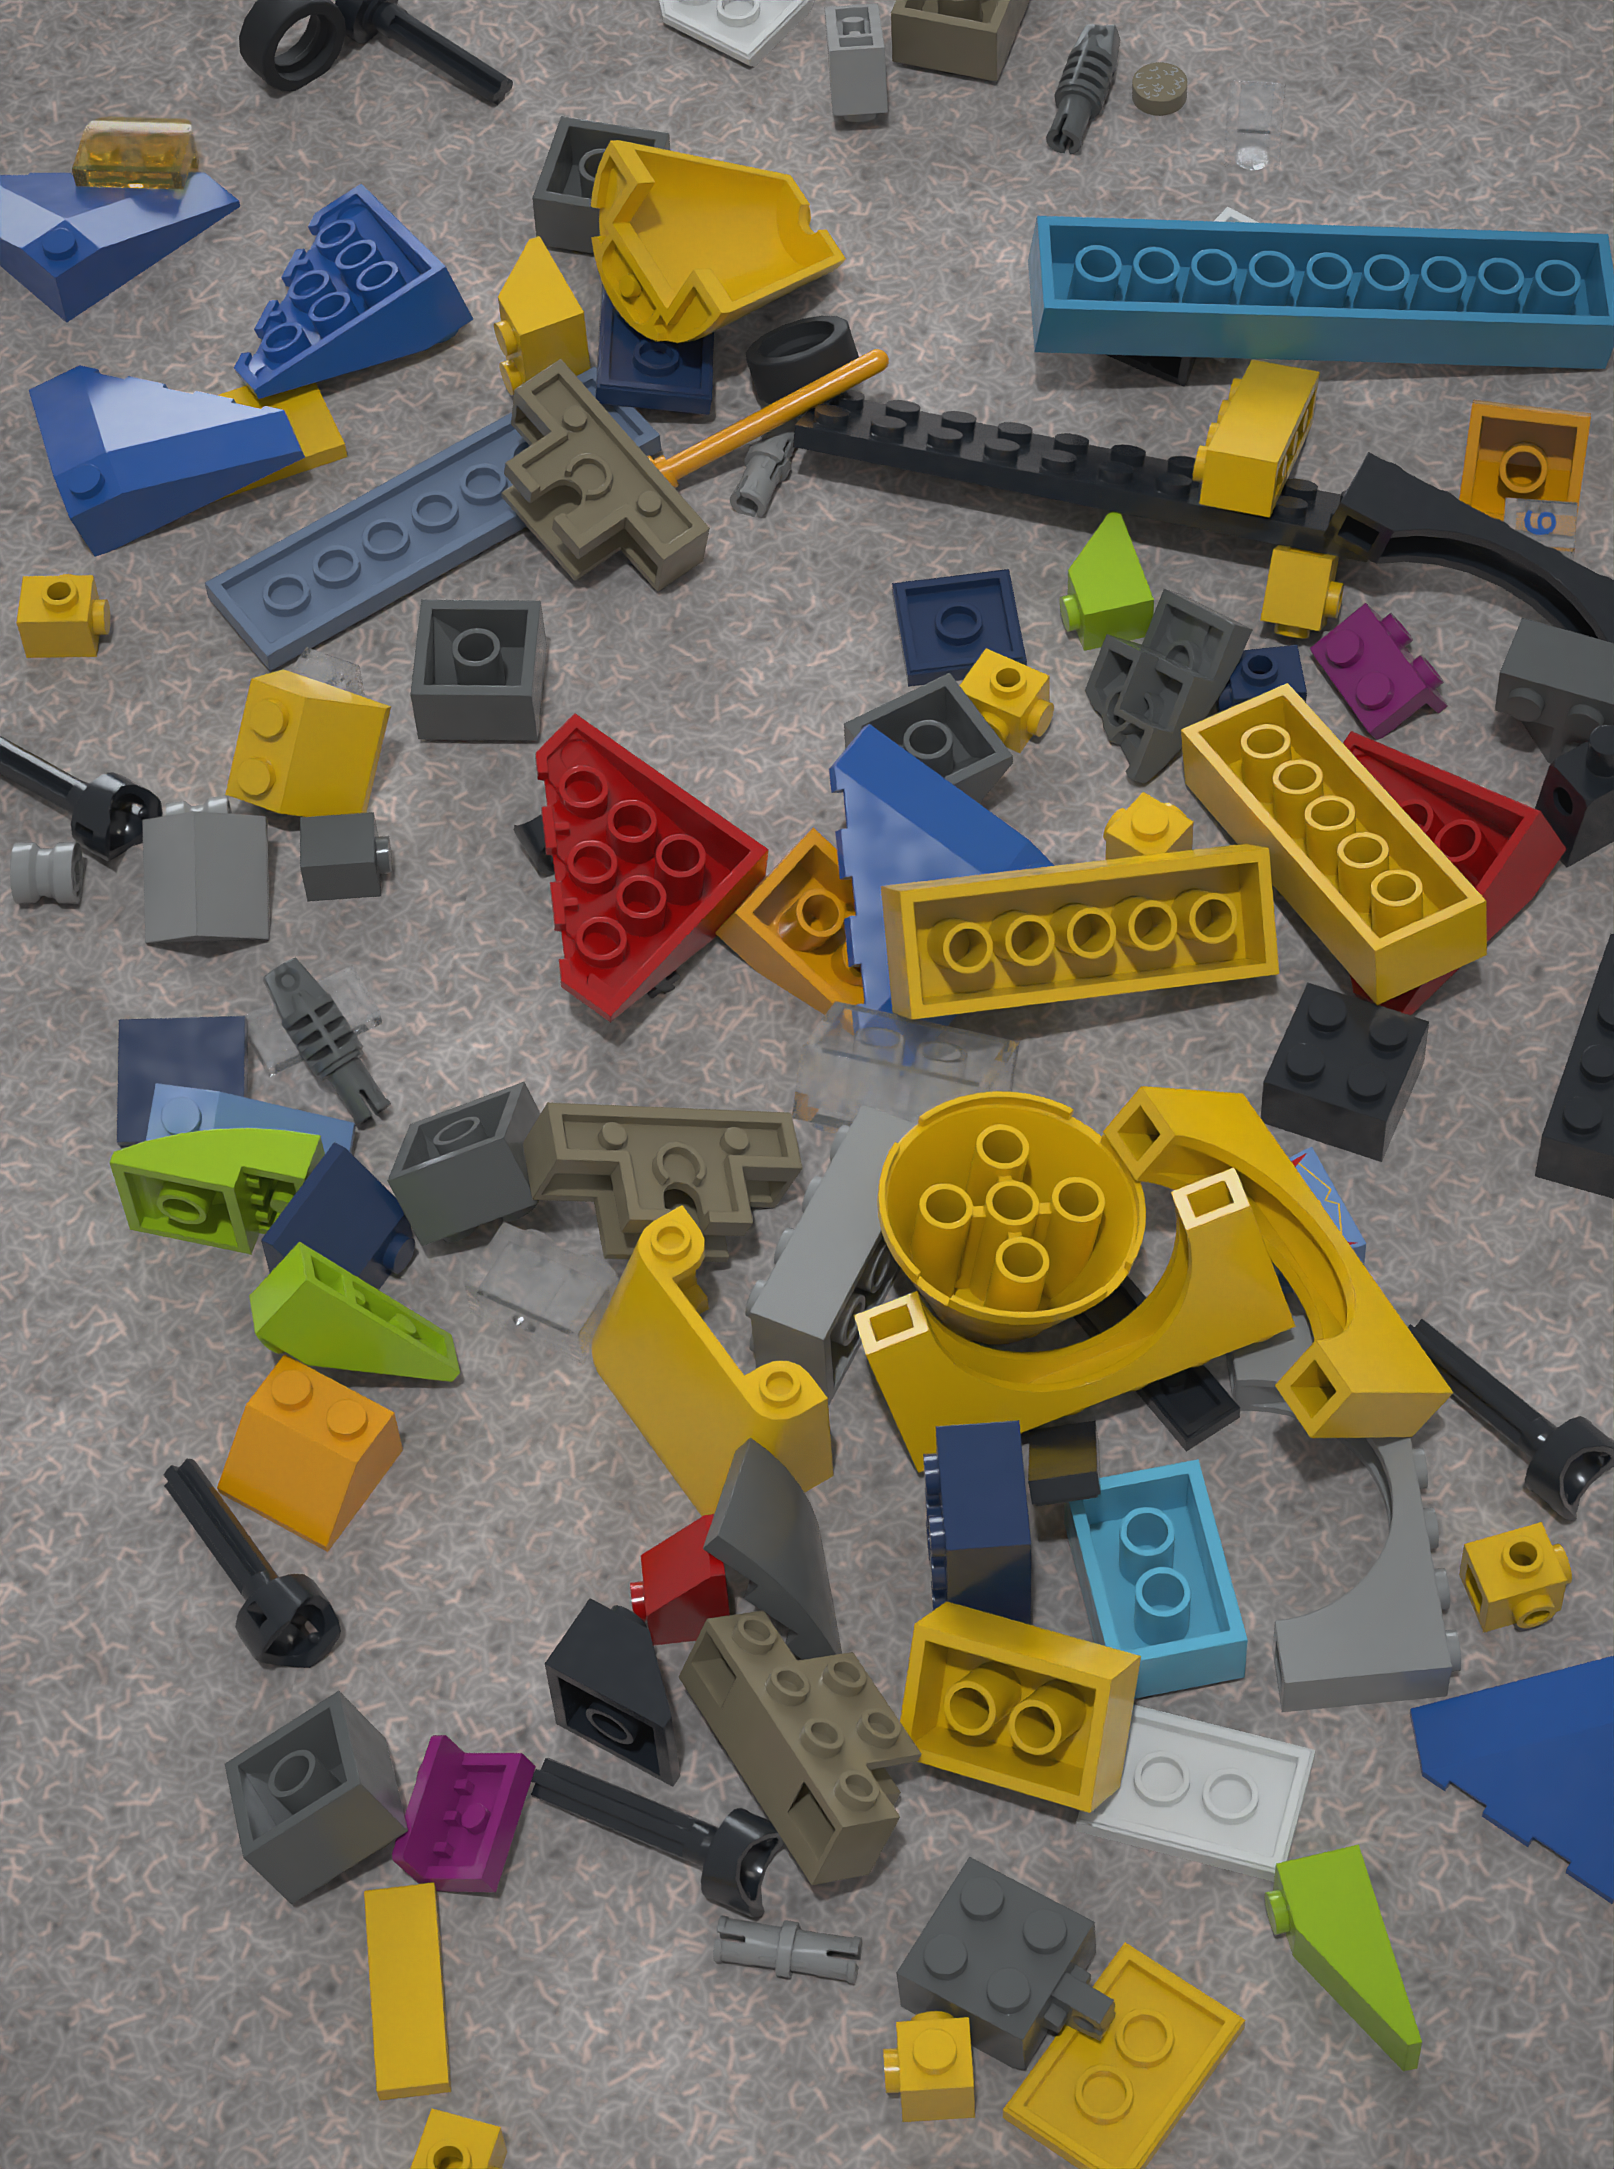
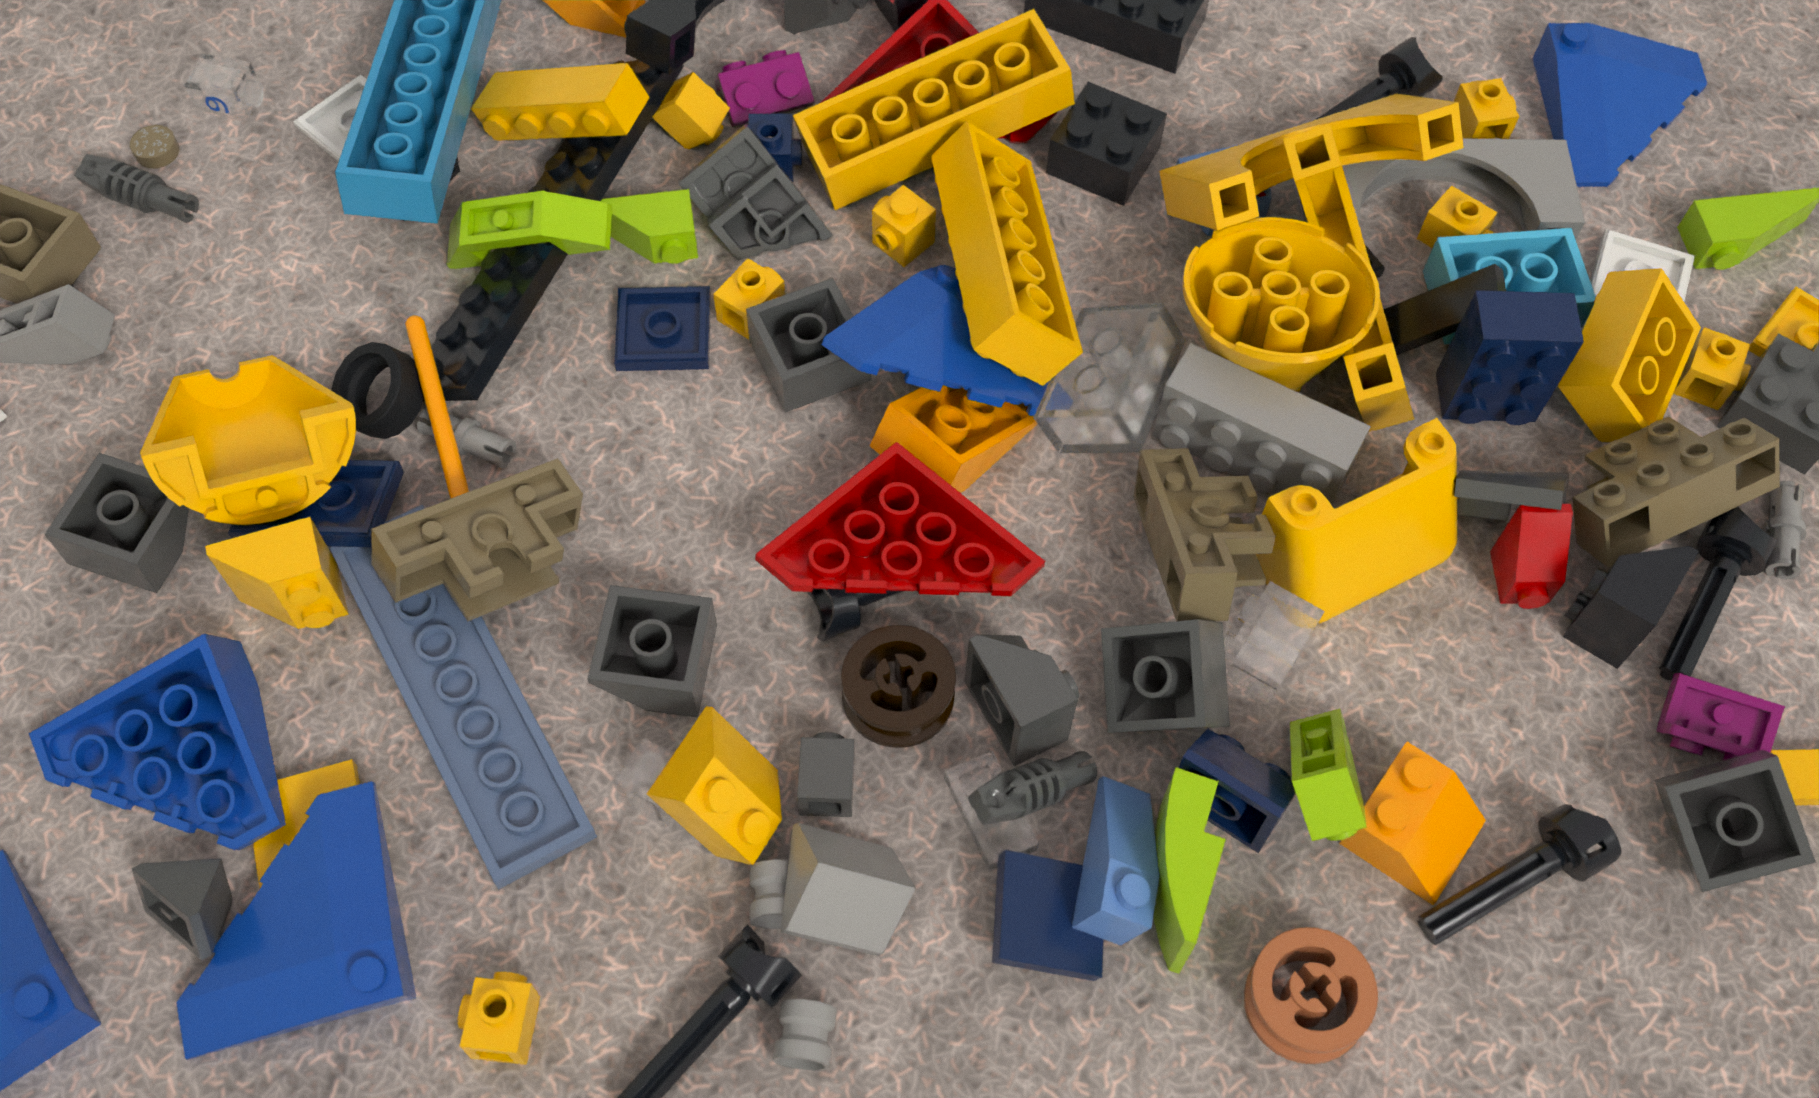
camera: 90 degrees left, 5 degrees up
none -> dark grey slope [132,859,233,961]
none -> lime slope [447,191,612,269]
none -> dark brown wheel [841,625,956,748]
none -> dark grey slope [964,634,1079,766]
none -> nougat wheel [1244,927,1378,1064]
none -> yellow brick [1417,185,1498,249]
none -> yellow brick [1673,327,1751,410]

